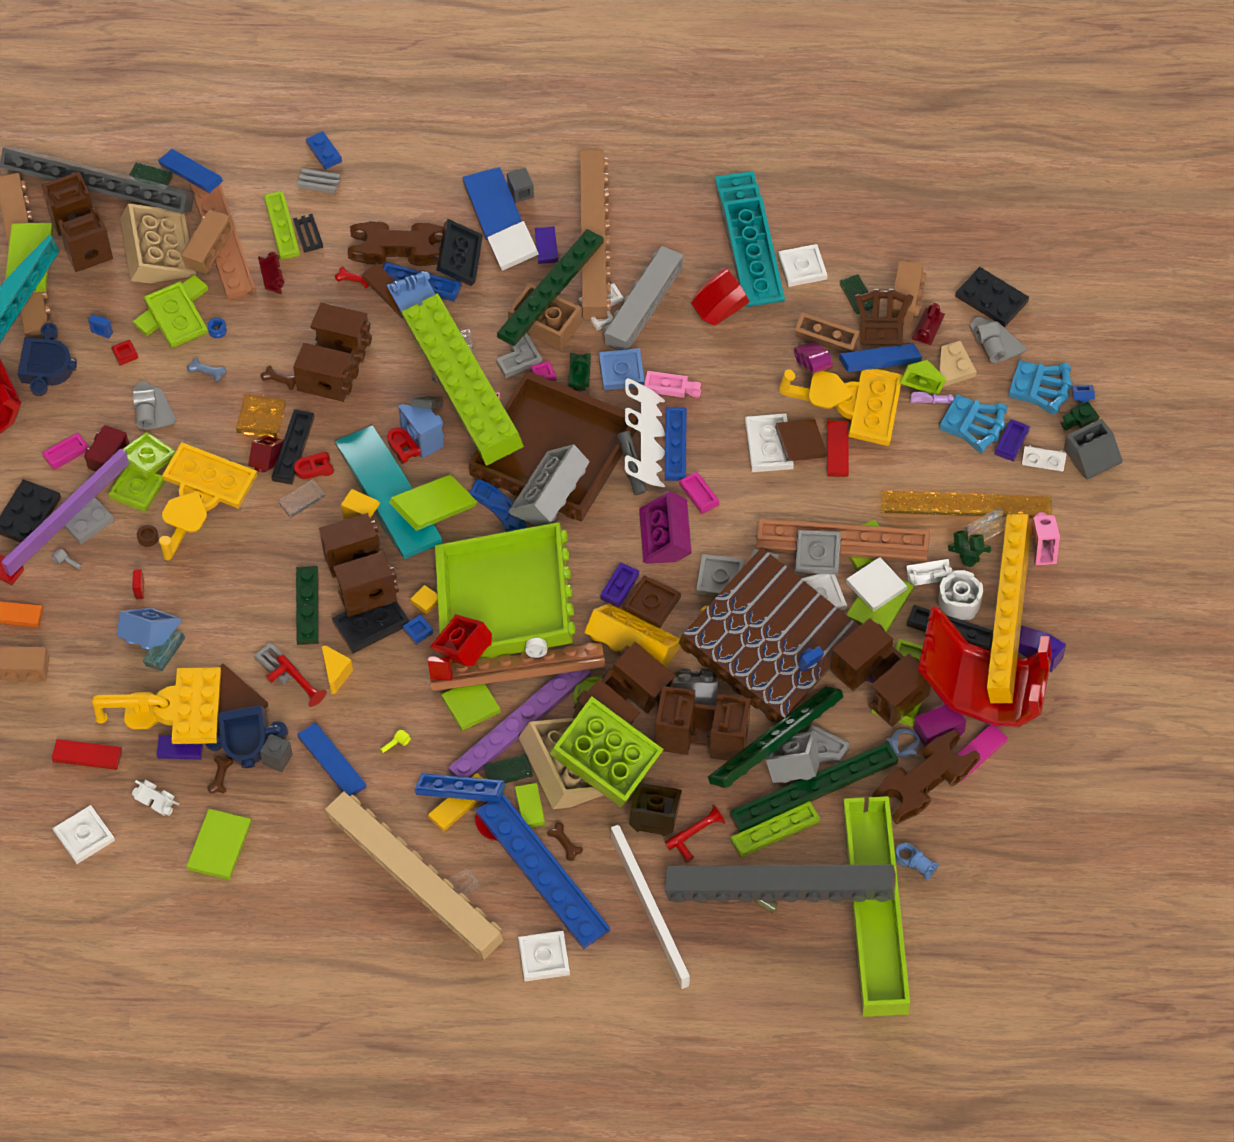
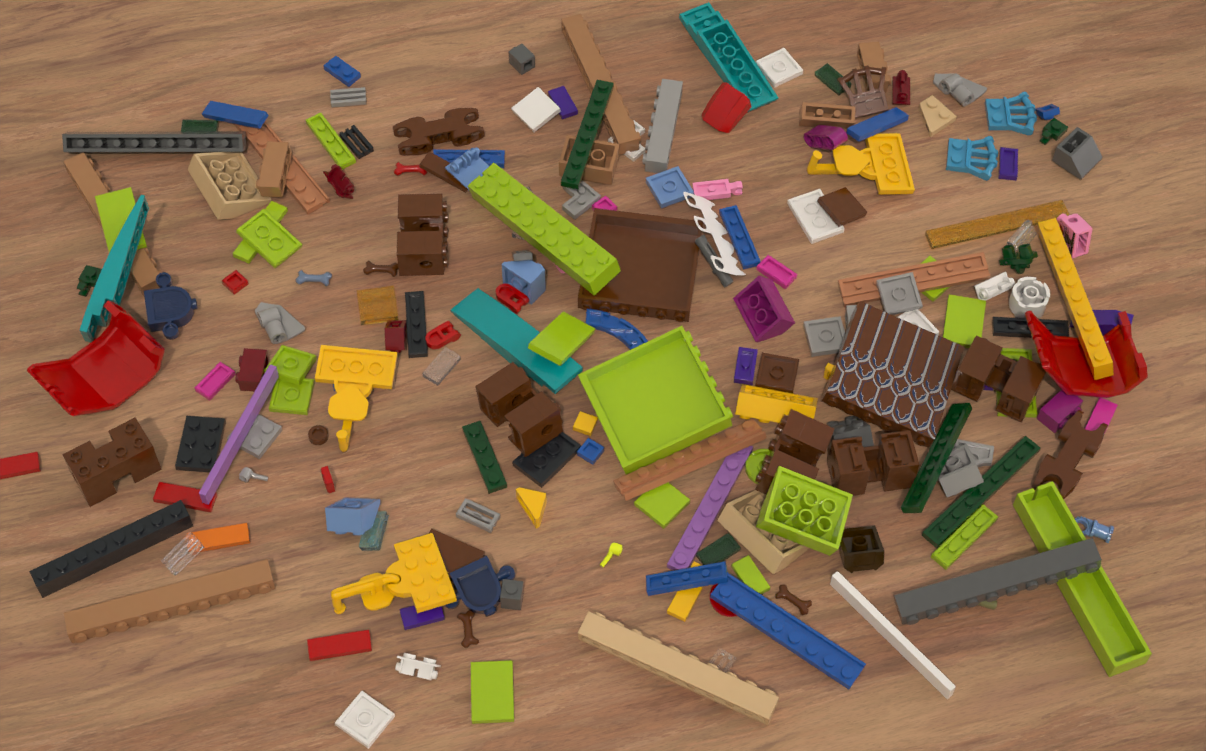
camera: 20 degrees left, 0 degrees up
reddish brown piece [41,172,113,272] -> none
blue plate [88,314,113,339] -> none
blue bush [207,318,227,338] -> none
red piece [265,654,327,707] -> none
blue tile [297,722,367,796] -> none
yellow slope [341,489,380,520] -> none
red tile [428,656,453,680] -> none
red slope [430,614,492,666] -> none
black plate [436,219,483,286] -> none
blue tile [462,167,522,240] -> none
light grey slope [508,444,590,526] -> none
white tile [518,931,570,982] -> none
white tile [525,638,547,658] -> none
dark green hips [568,353,591,391] -> none
red piece [664,804,725,863] -> none
blue plate [797,646,824,672] -> none
red tile [827,420,849,477] -> none
white tile [846,557,907,612] -> none
sand blue piece [886,728,921,758] -> none
lime slope [900,360,946,395] -> none
lavender piece [910,392,955,404] -> none
black plate [955,266,1029,327] -> none
white hinge [1022,445,1067,471] -> none

